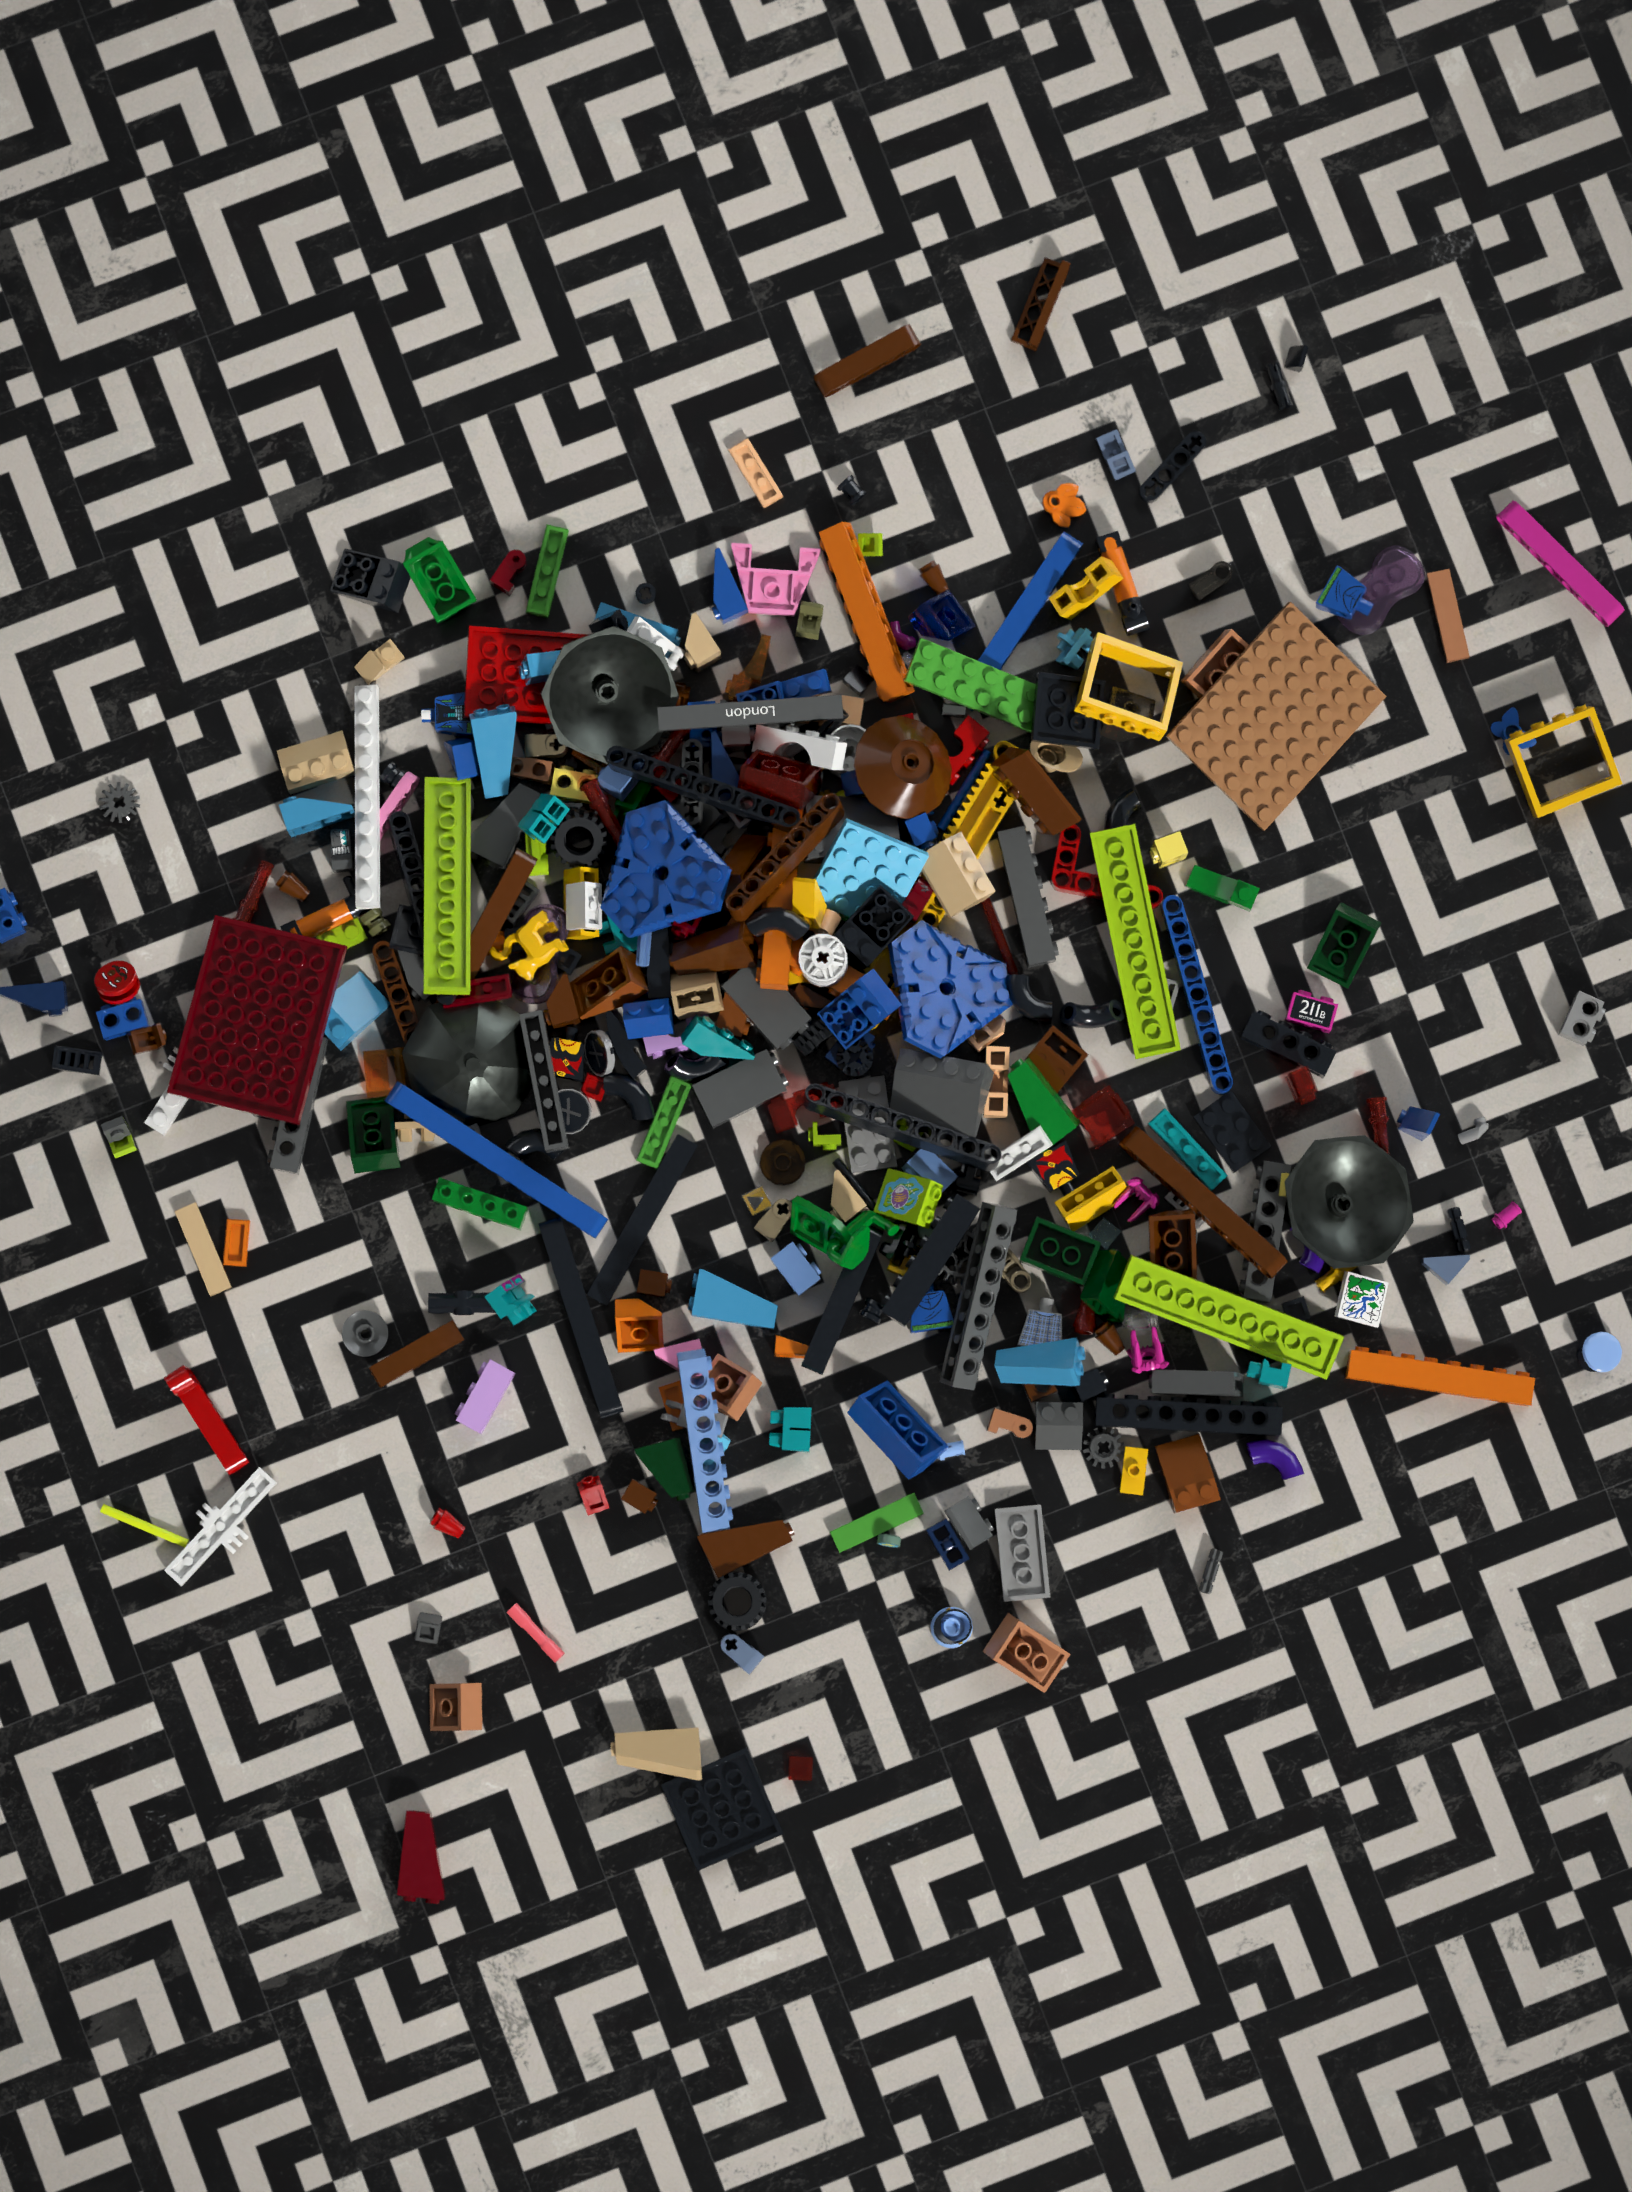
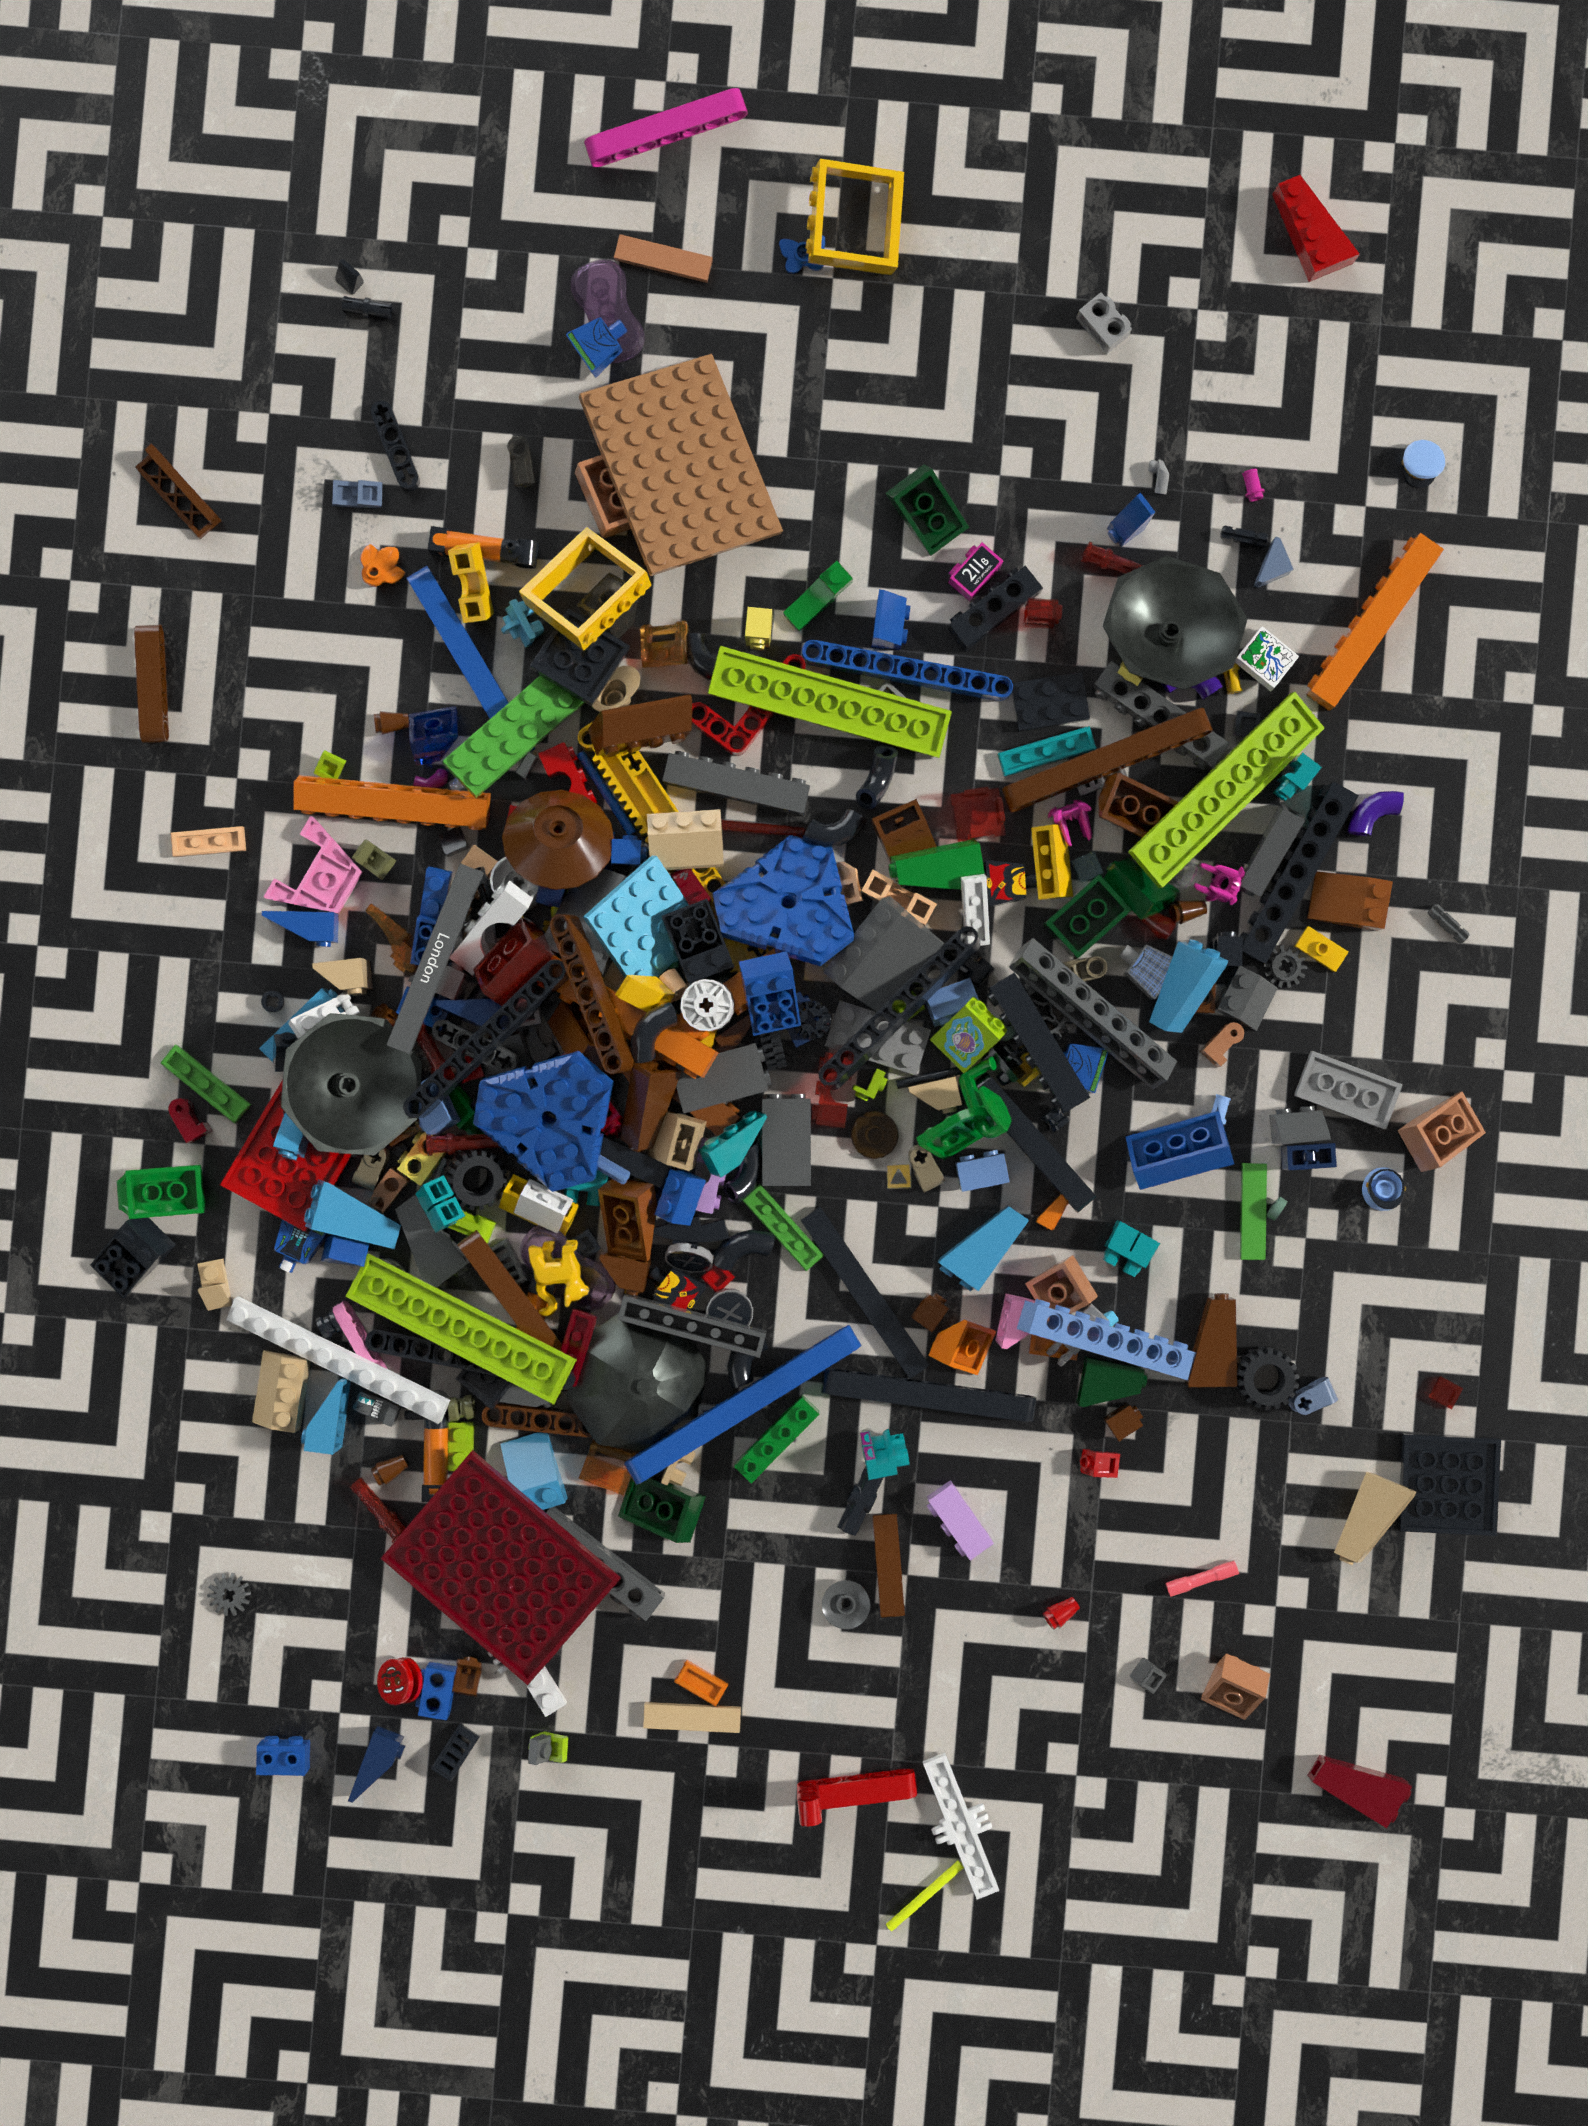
camera: 65 degrees left, 5 degrees up
black bush [837,475,867,506] -> none
none -> clear orange plate [640,621,689,668]
none -> blue slope [872,589,911,650]

